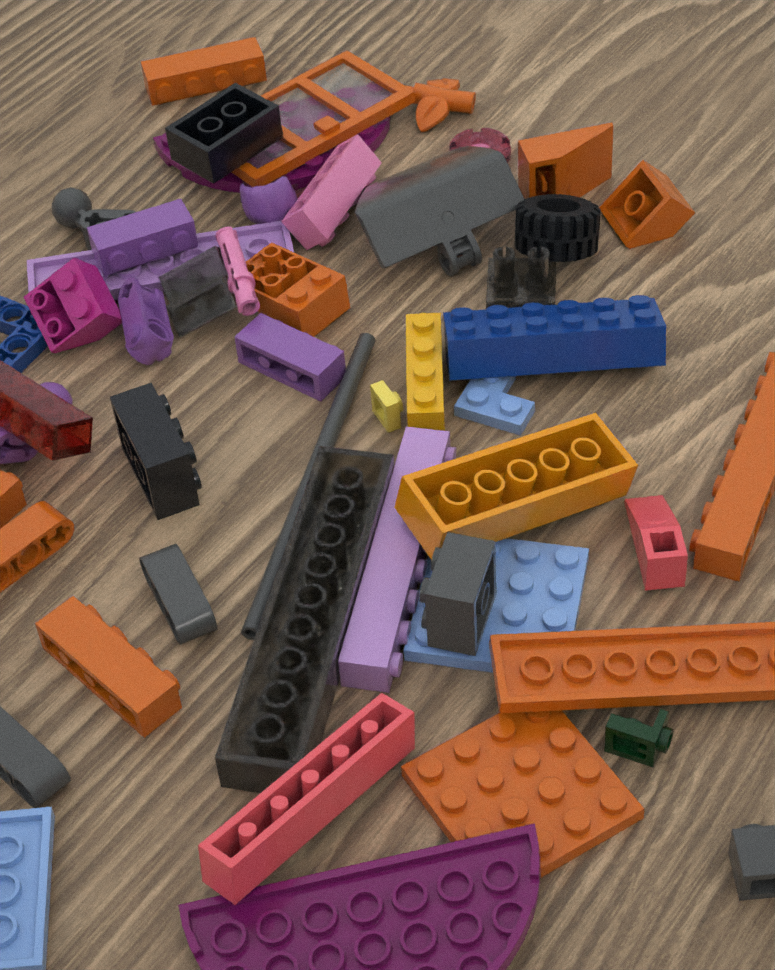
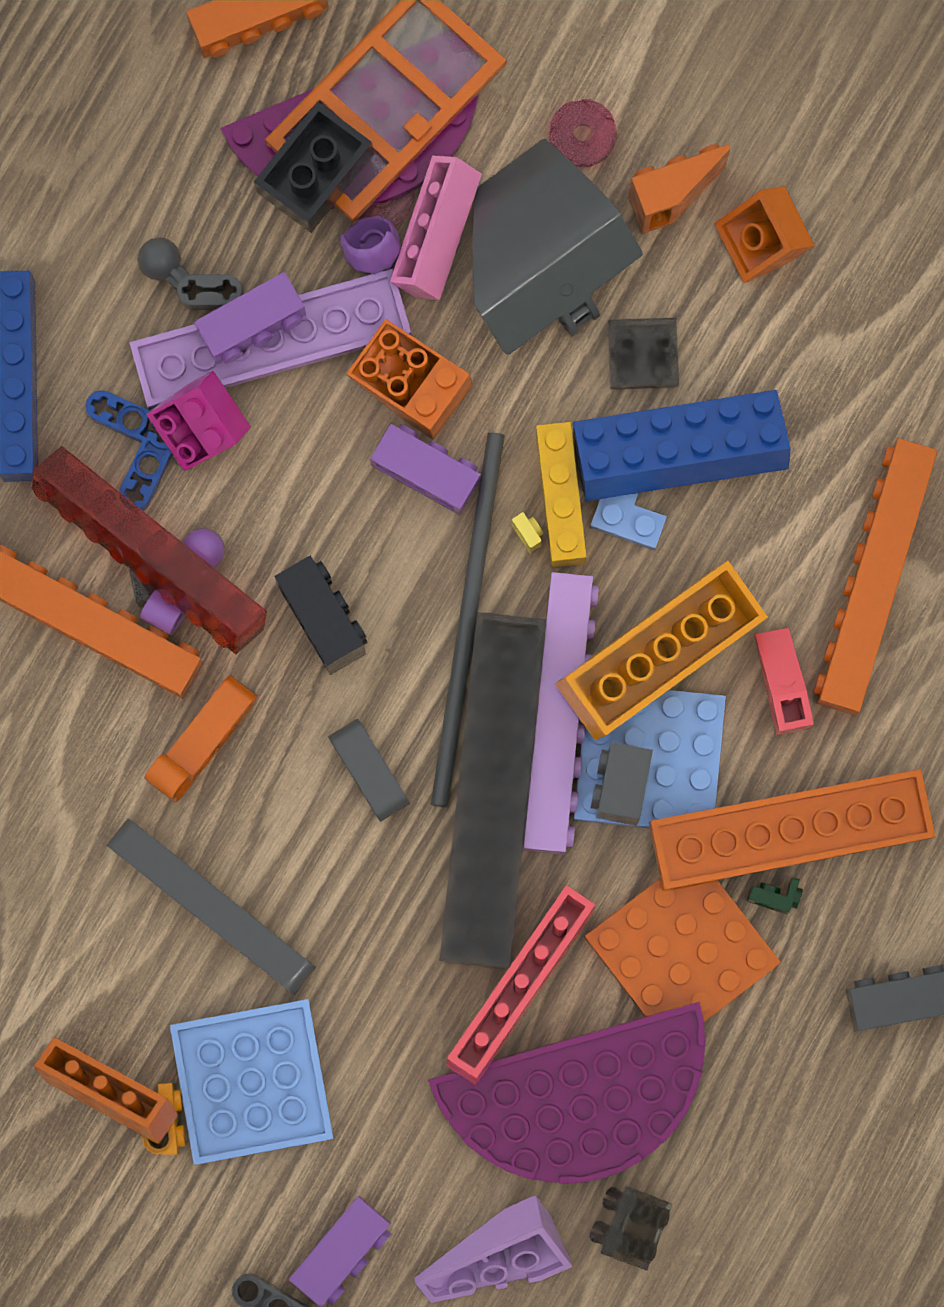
camera: 10 degrees left, 35 degrees up
orange brick [35,596,182,738] -> none
medium lavender piece [118,277,174,365] -> none
clear smoke slope [158,246,237,337] -> none
bright pink pin [215,227,260,316] -> none
orange plant [405,78,476,132] -> none
black tyre [514,194,601,262] -> none

